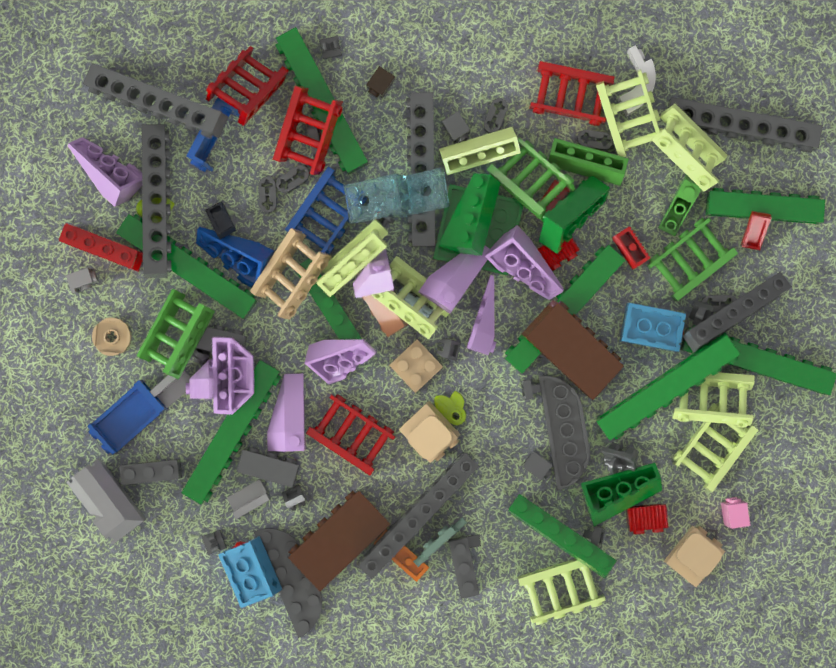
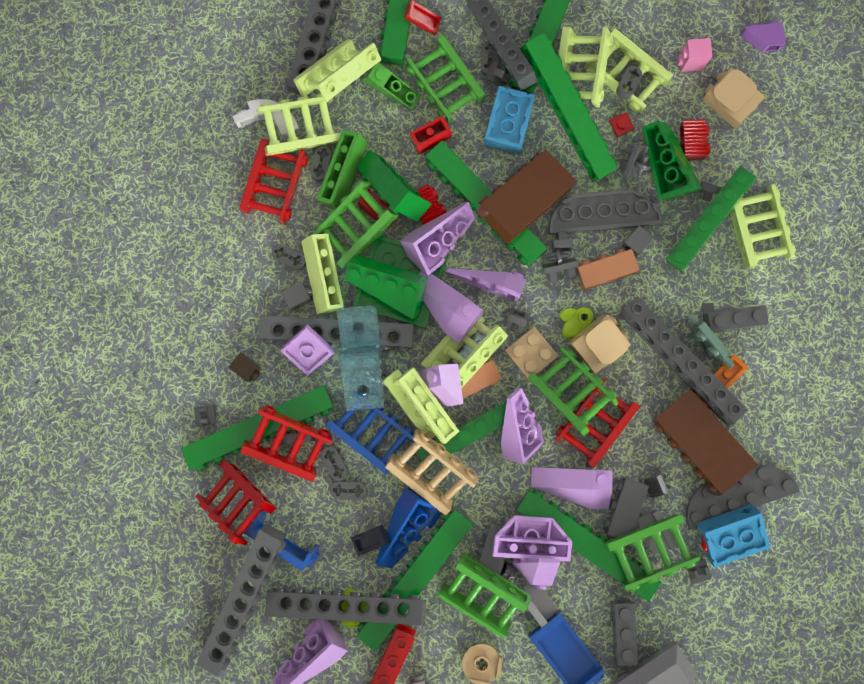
camera: 85 degrees left, 5 degrees down
none -> lavender tile [280,324,335,376]
none -> bright green fence [528,346,618,436]
none -> dark grey hips [542,249,579,282]
none -> nougat brick [577,248,640,291]
none -> bright green fence [604,513,700,591]
none -> red plate [609,112,635,137]
none -> dark grey beam [616,66,642,100]
none -> medium lavender slope [741,21,786,52]

